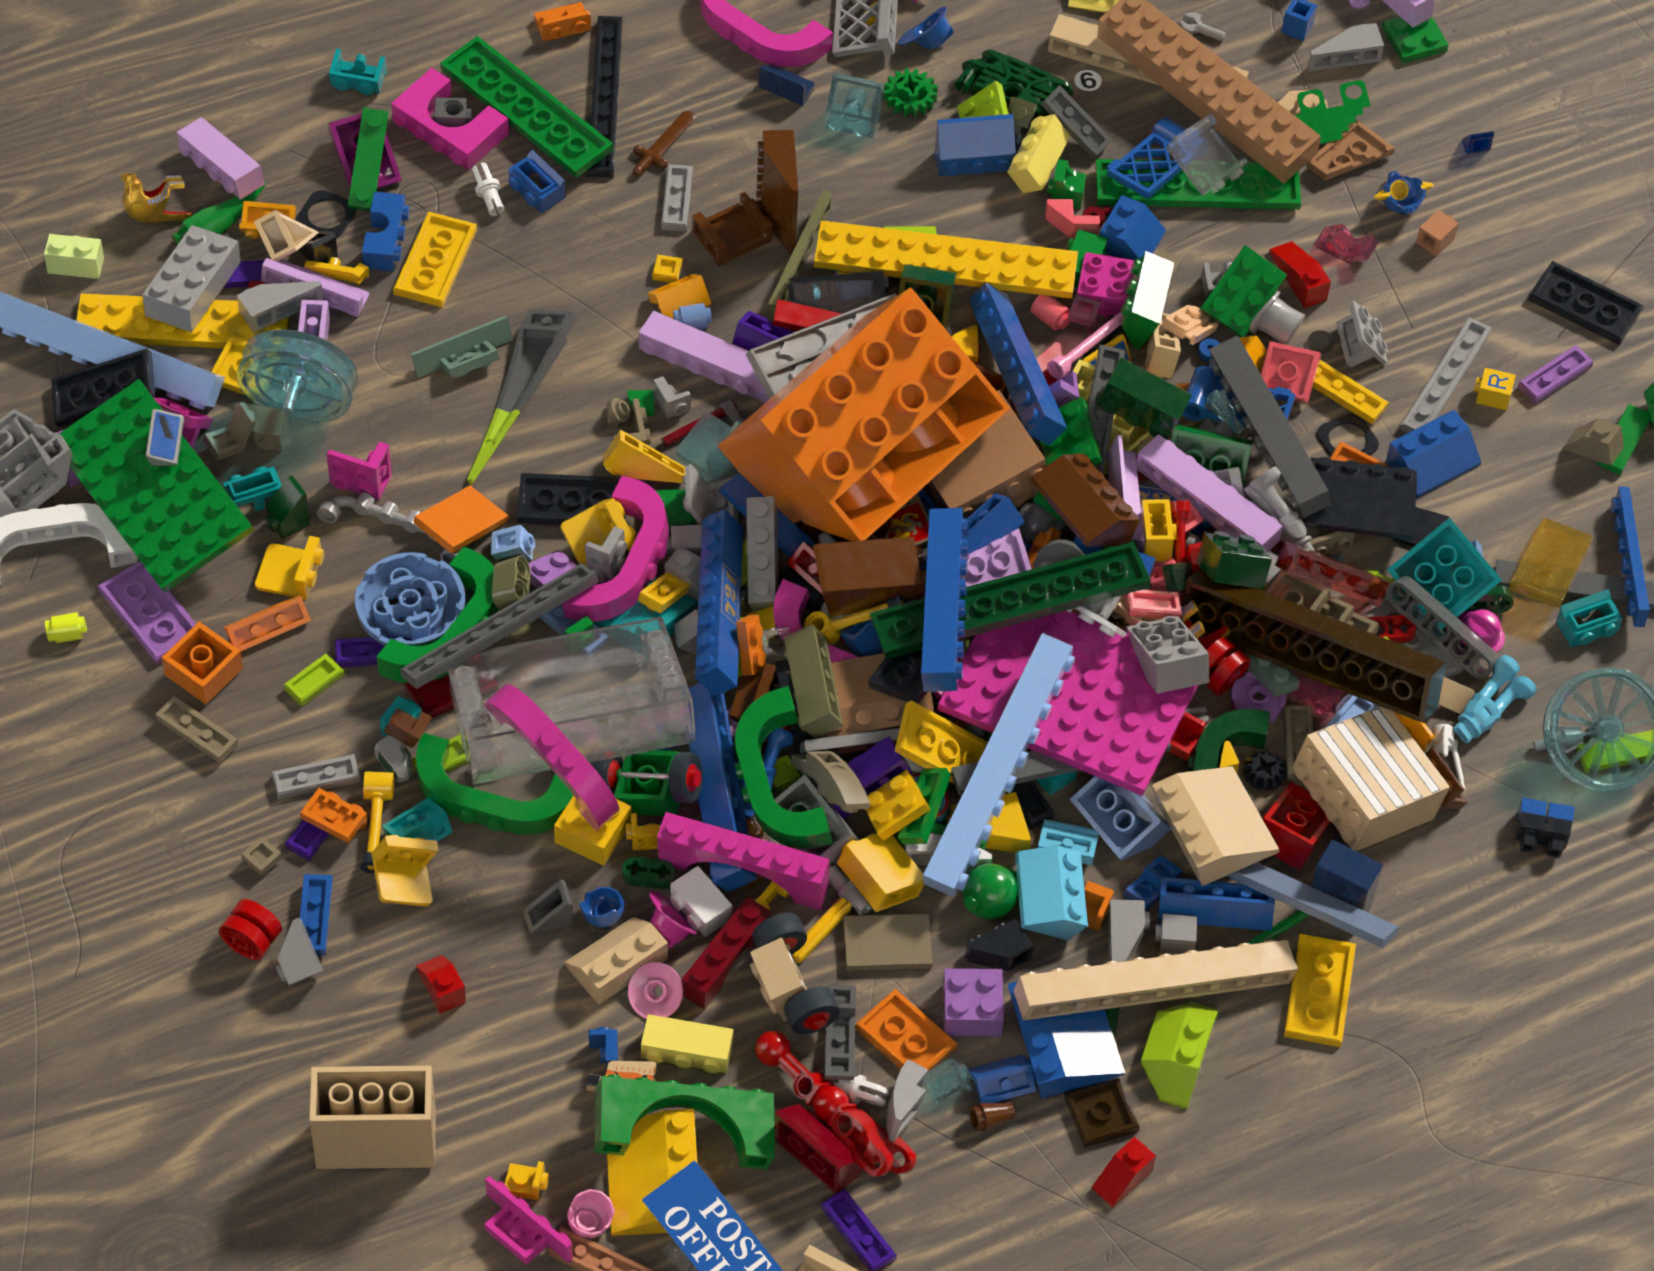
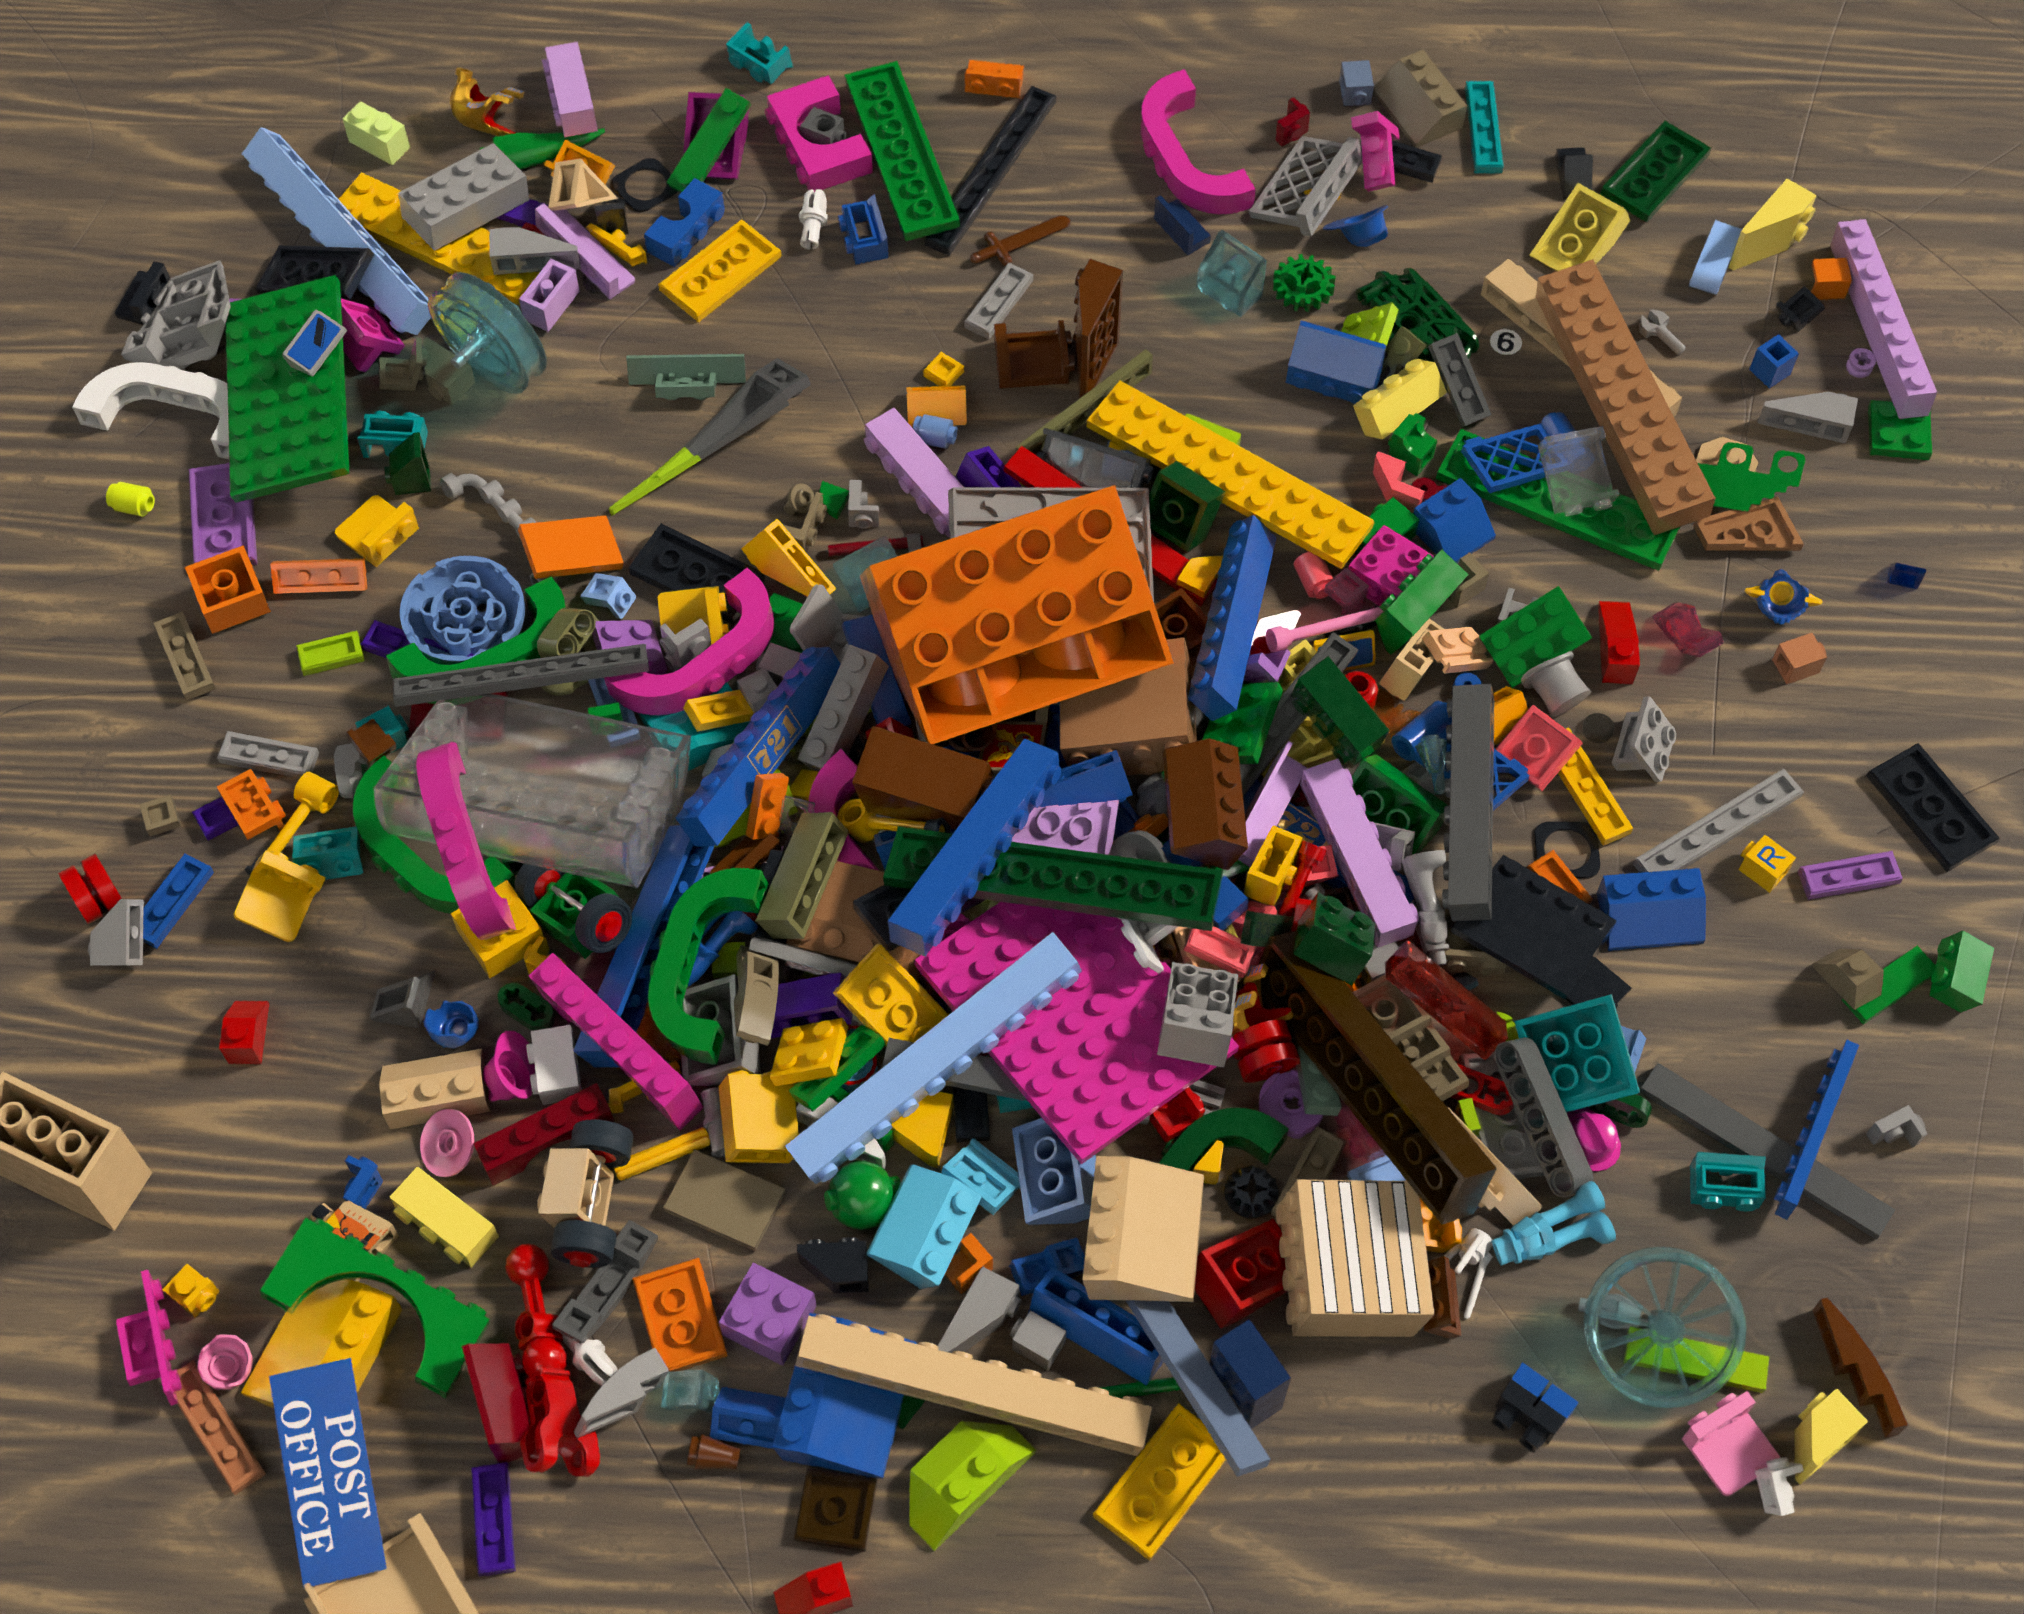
camera: 30 degrees right, 5 degrees up
dark pink bracket [326,442,392,500] -> none
clear yellow tile [1509,518,1594,609] -> none

